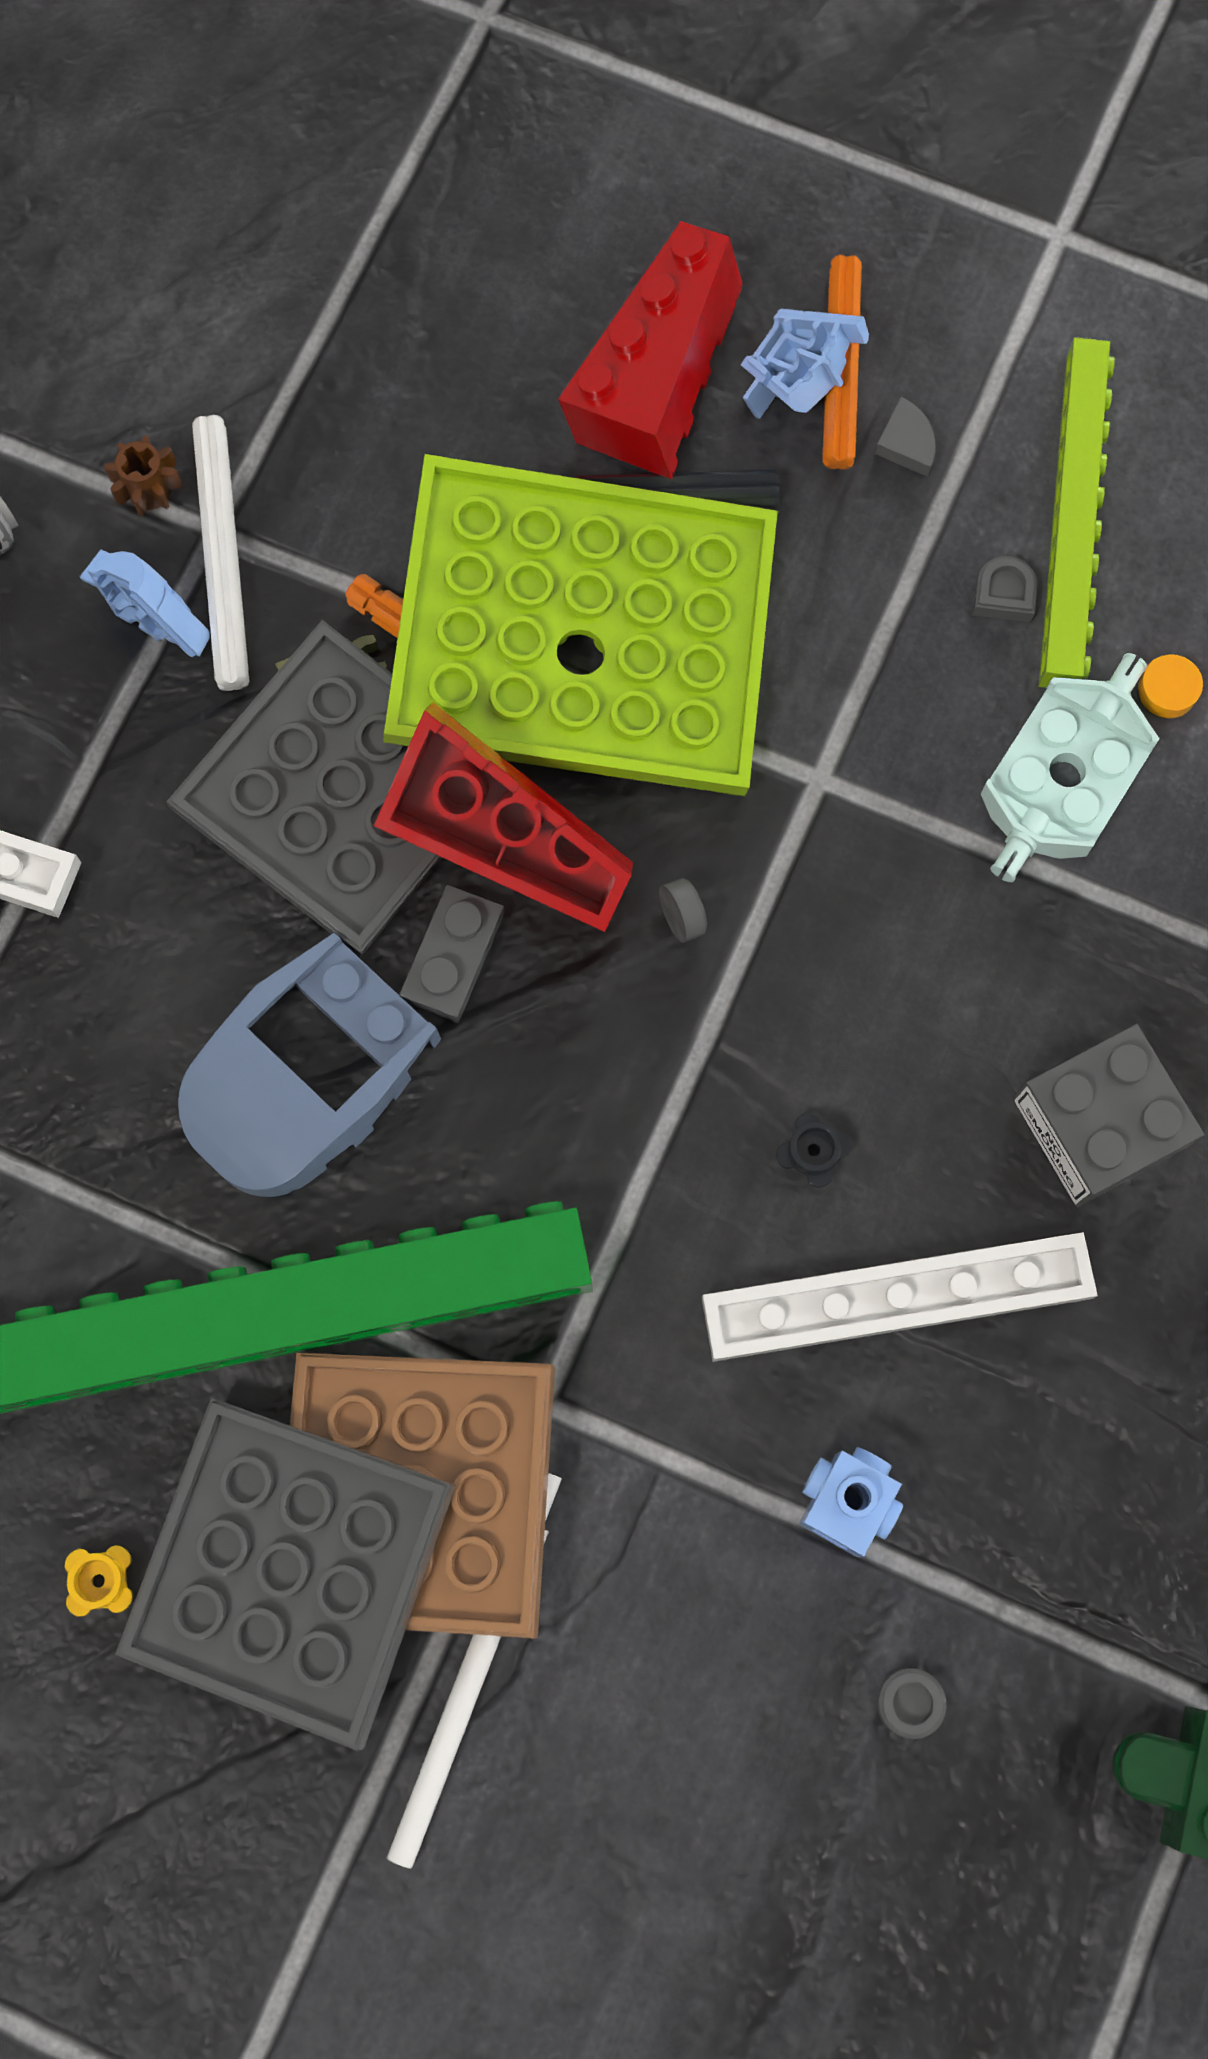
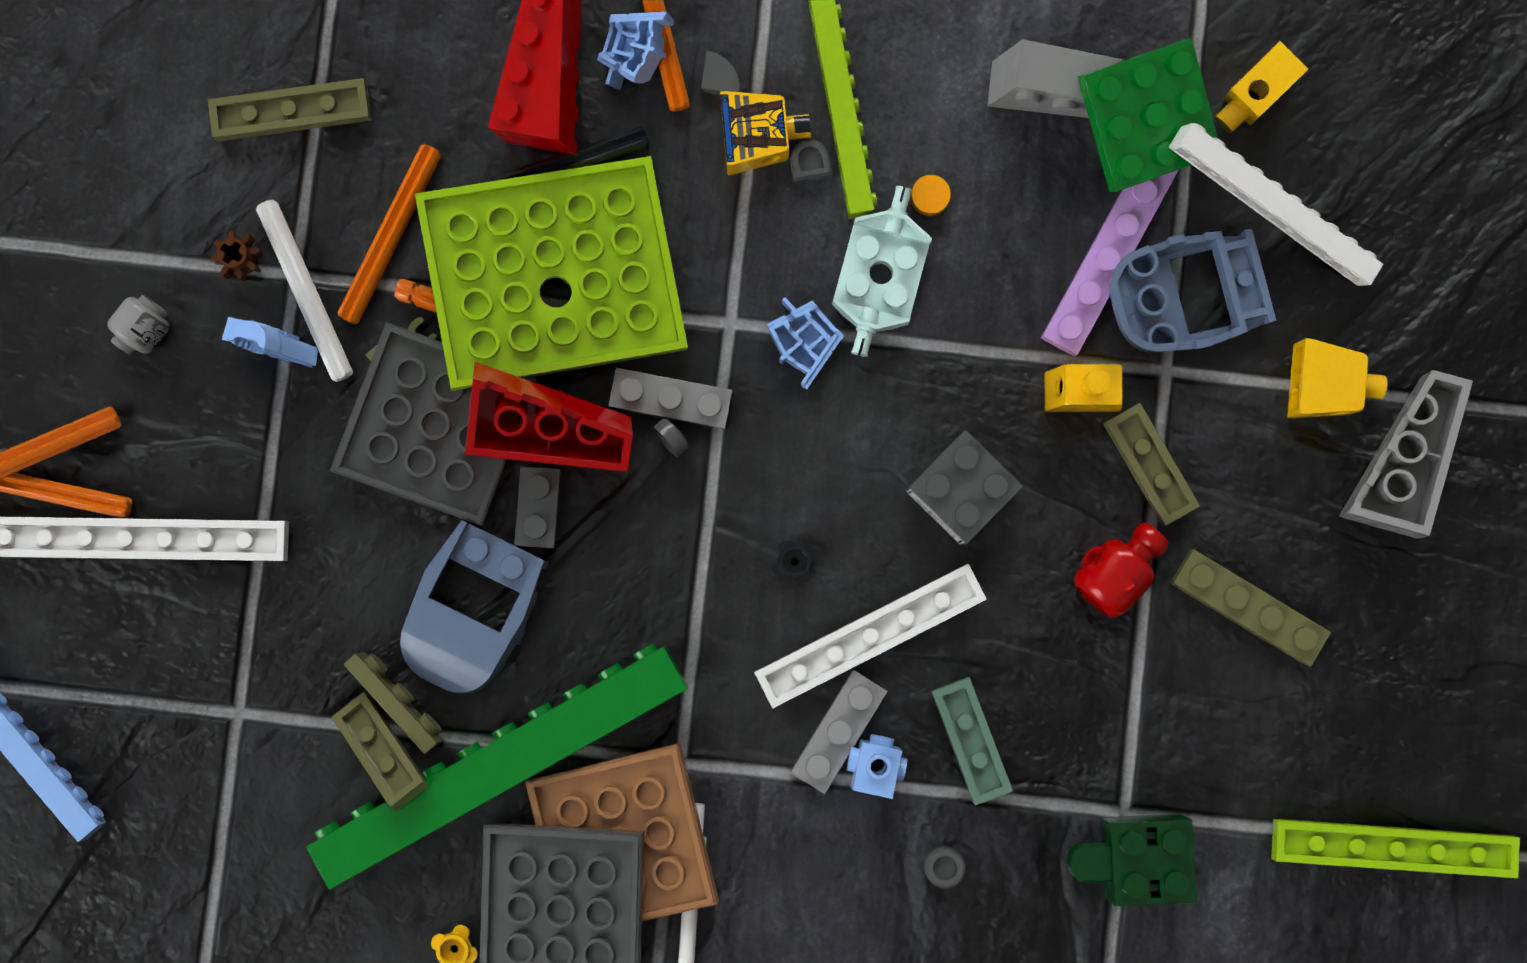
camera: 20 degrees left, 10 degrees up
none -> olive plate [208,78,372,142]
none -> olive plate [331,692,429,812]
none -> orange axle [338,144,441,324]
none -> olive plate [343,652,444,754]
none -> light grey plate [608,368,733,430]
none -> torso [720,91,811,175]
none -> light blue piece [767,297,844,389]
none -> light grey plate [790,670,888,794]
none -> sand green plate [931,677,1013,806]

